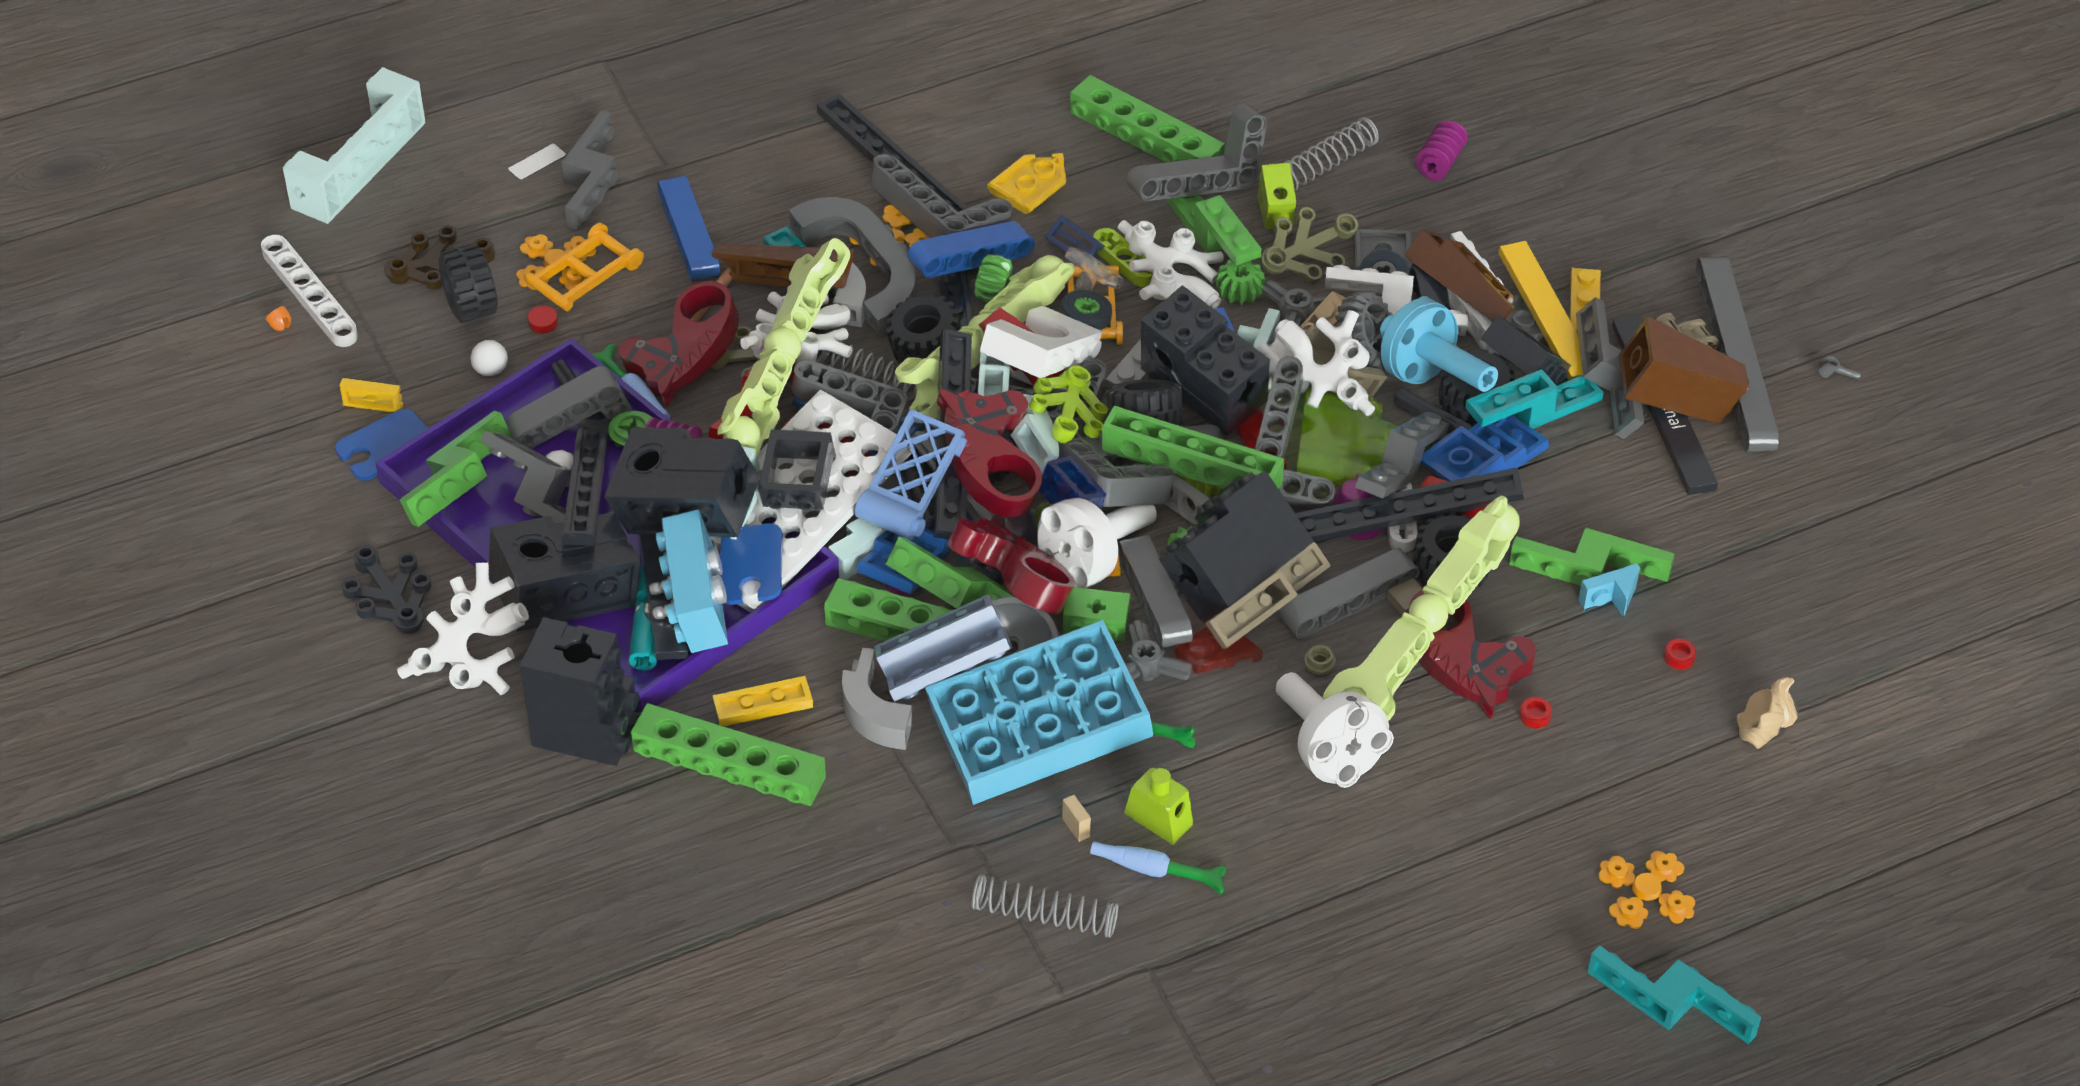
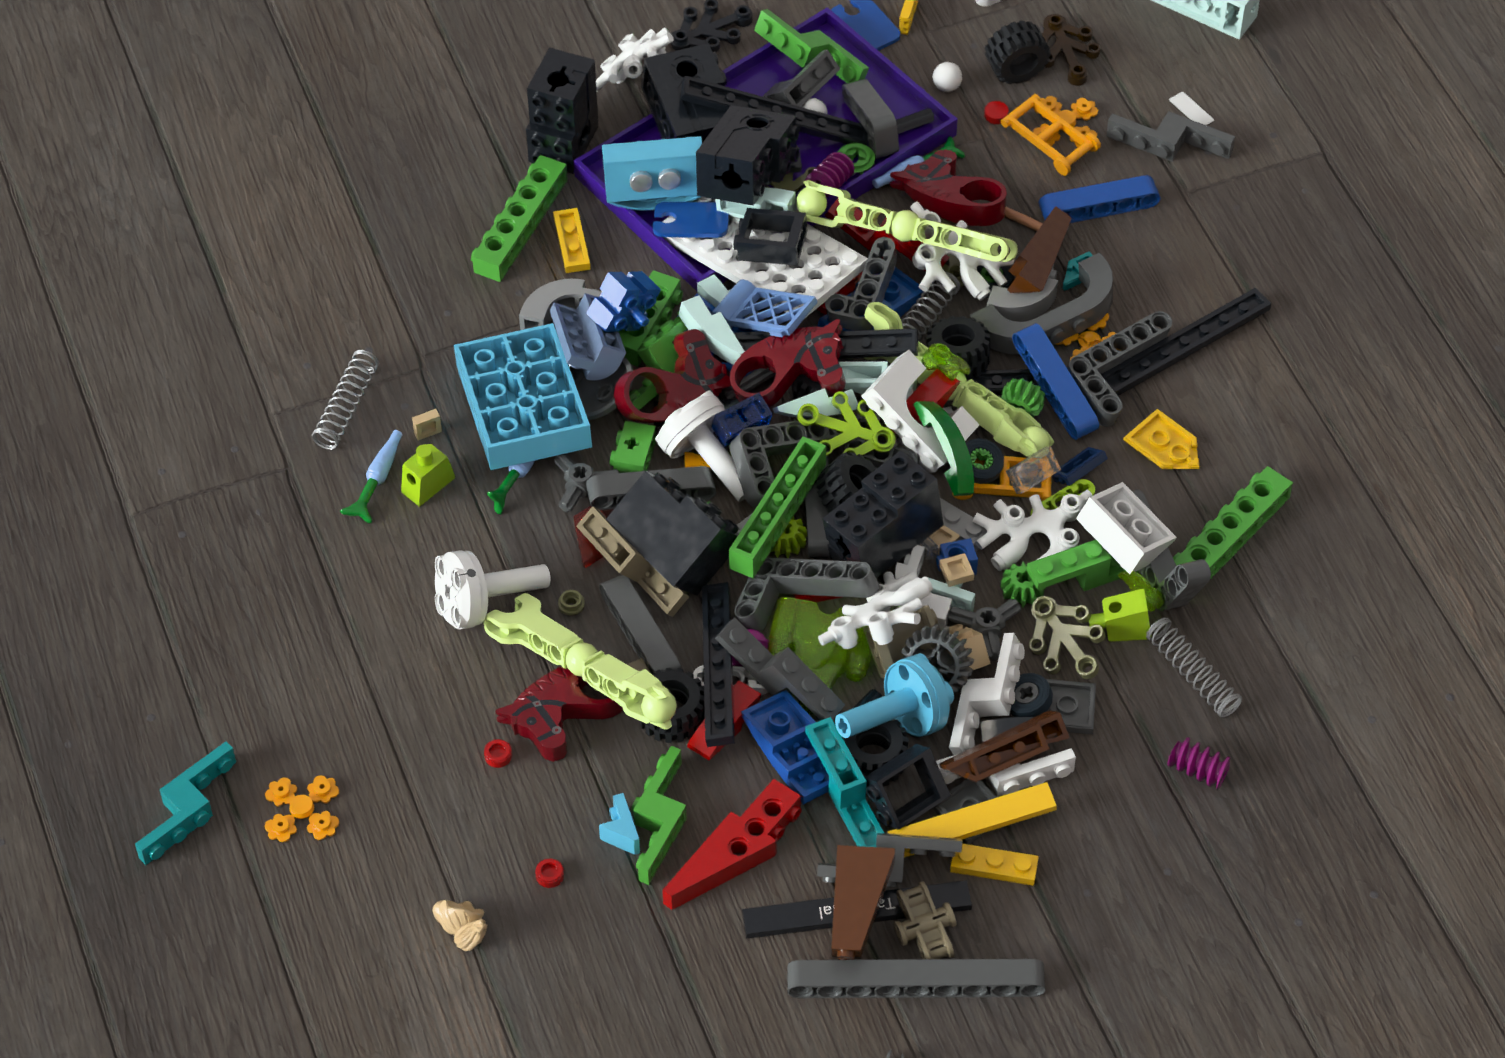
camera: 95 degrees right, 5 degrees up
none -> blue brick [586,271,661,332]
none -> red brick [663,779,802,910]
none -> light aqua slope [678,295,745,365]
none -> green slope [913,401,974,496]
none -> clear neon green plate [921,343,970,381]
none -> tan tile [939,553,974,587]
none -> white slope [1076,482,1177,574]
none -> clear neon green plate [1118,571,1163,611]

